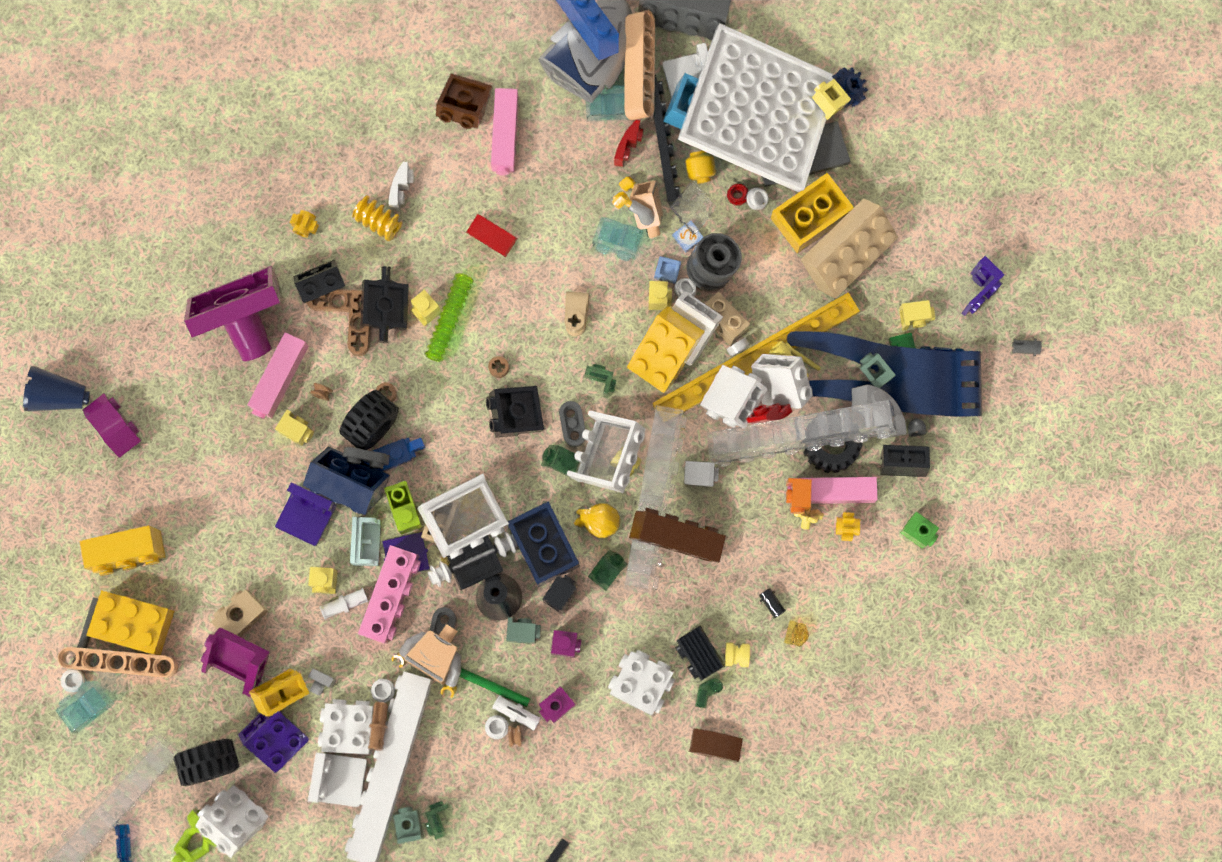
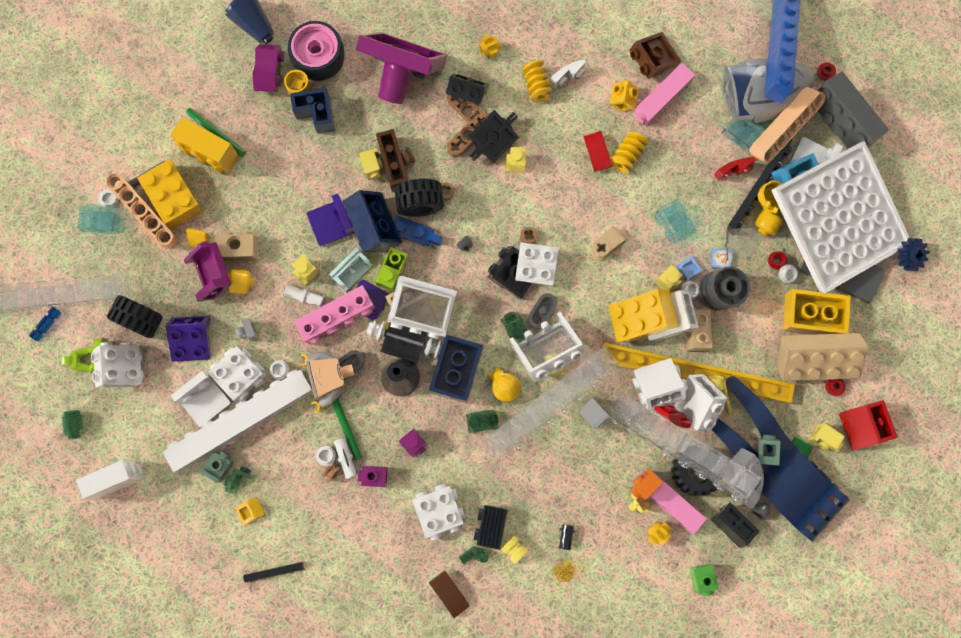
camera: 40 degrees right, 0 degrees up
bright pink brick [248,332,309,419] -> none
yellow brick [249,668,310,717] -> none
dark grey plate [343,447,390,469] -> none
medium nougat axle [368,702,388,751] -> none
clear neon green piece [424,273,474,362] -> none
sand green brick [506,617,541,644] -> none
black brick [542,575,577,614] -> none
clear green bracket [585,364,617,398] -> none
torso [612,177,663,238] -> none
reddish brown brick [629,508,726,563] -> none
white tile [726,337,749,356] -> none
light yellow brick [812,79,851,120] -> none
dark purple bracket [962,256,1005,316] -> none
dark grey pin [1012,338,1042,356] -> none
none -> green bar [186,108,246,157]
none -> yellow slope [186,228,210,247]
none -> yellow head [228,269,254,294]
none -> yellow slope [235,497,265,526]
none -> yellow wheel [284,70,312,96]
none -> wheel [288,21,344,81]
none -> dark blue brick [290,88,336,134]
none -> reddish brown brick [376,129,408,193]
none -> dark grey hinge [456,235,473,251]
none -> white bracket [515,242,559,286]
none -> yellow brick [609,80,639,111]
none -> yellow piece [610,132,649,173]
none -> yellow piece [757,181,782,213]
none -> red plate [825,379,845,396]
none -> red slope [838,400,898,450]

